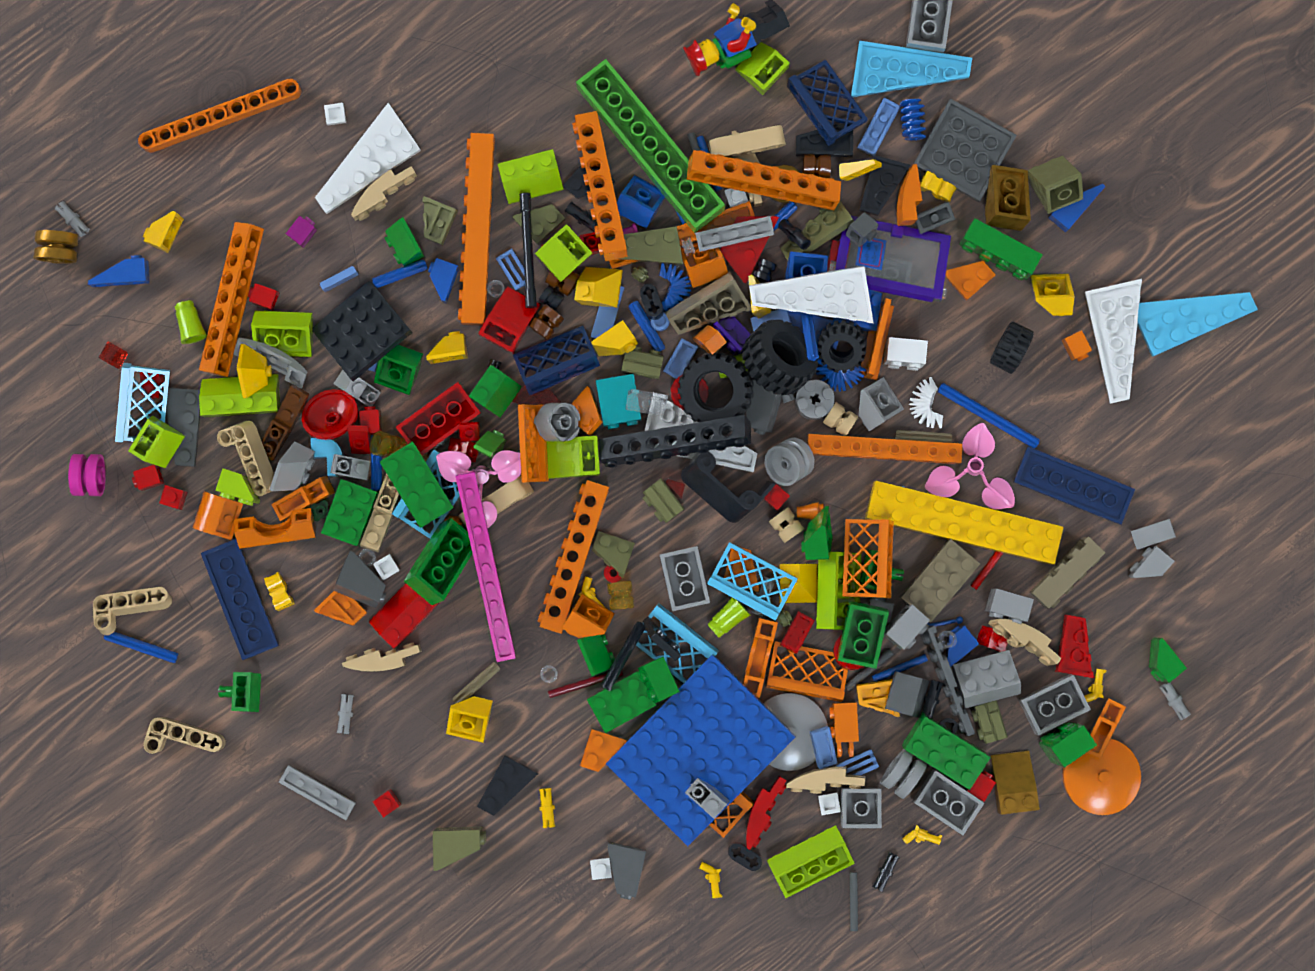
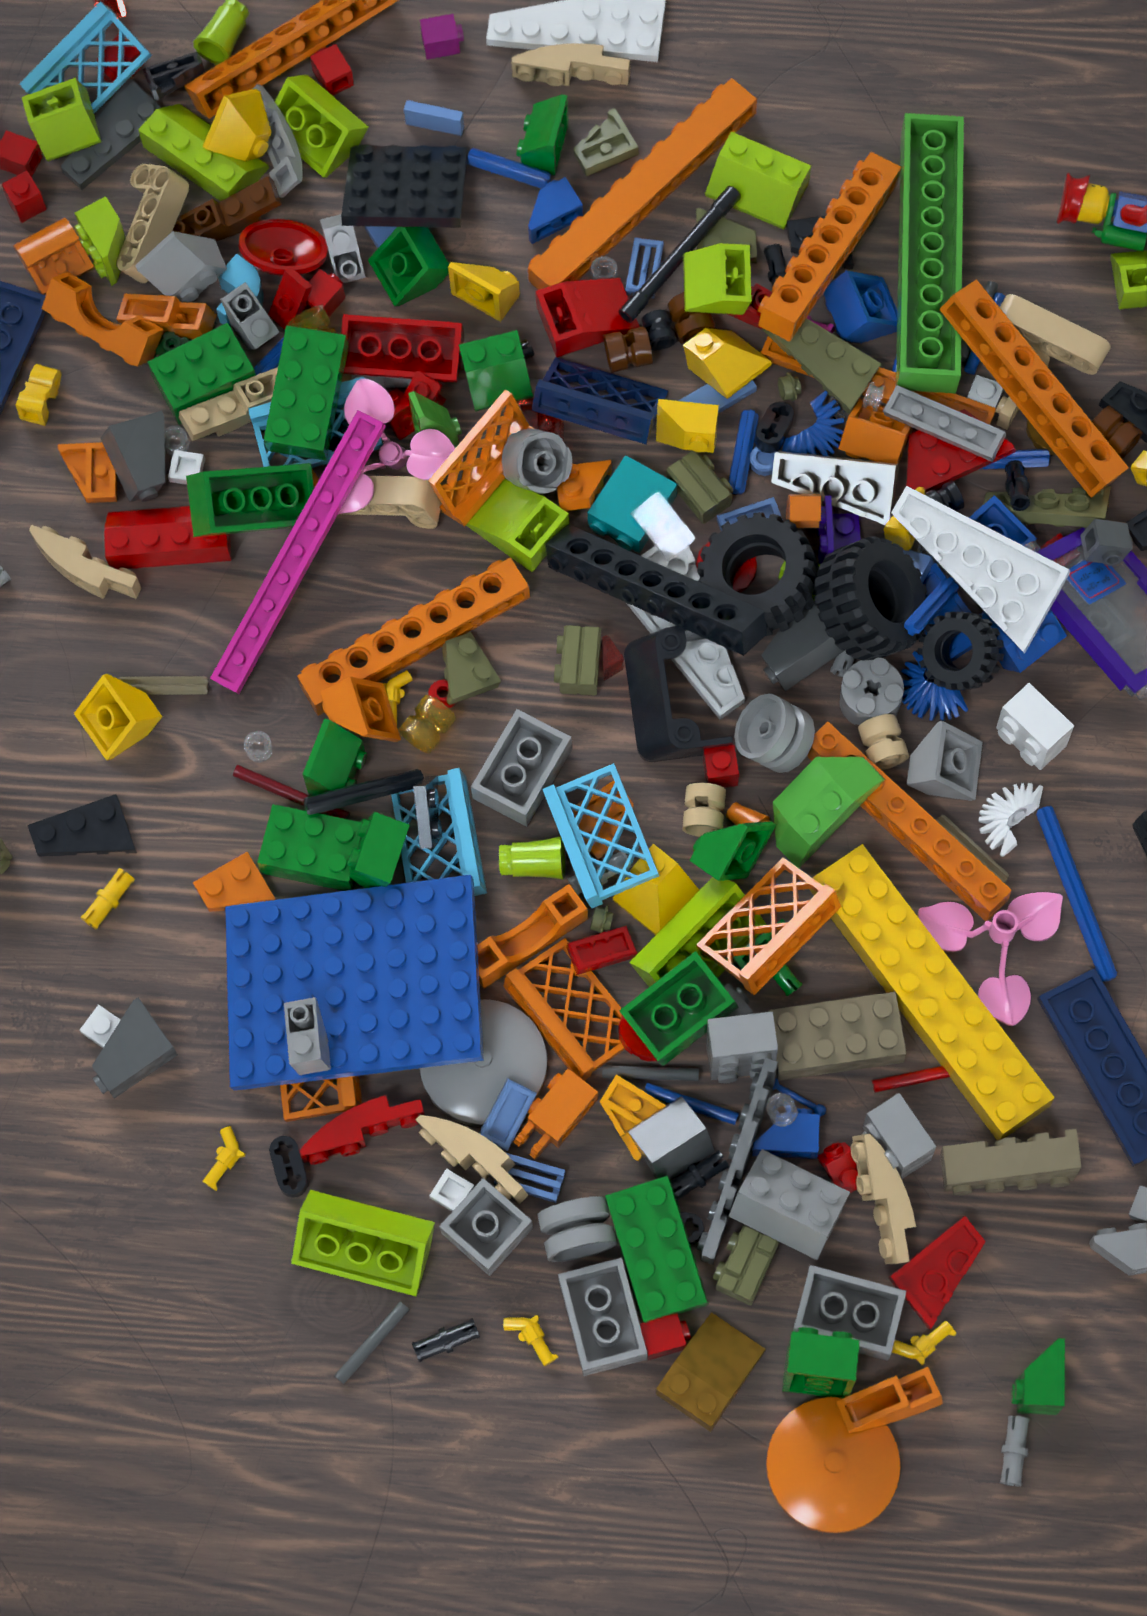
camera: 45 degrees right, 15 degrees down
orange fence [860,298,894,381] -> none
none -> black wing [143,51,205,101]
none -> bright green wedge [773,757,886,868]

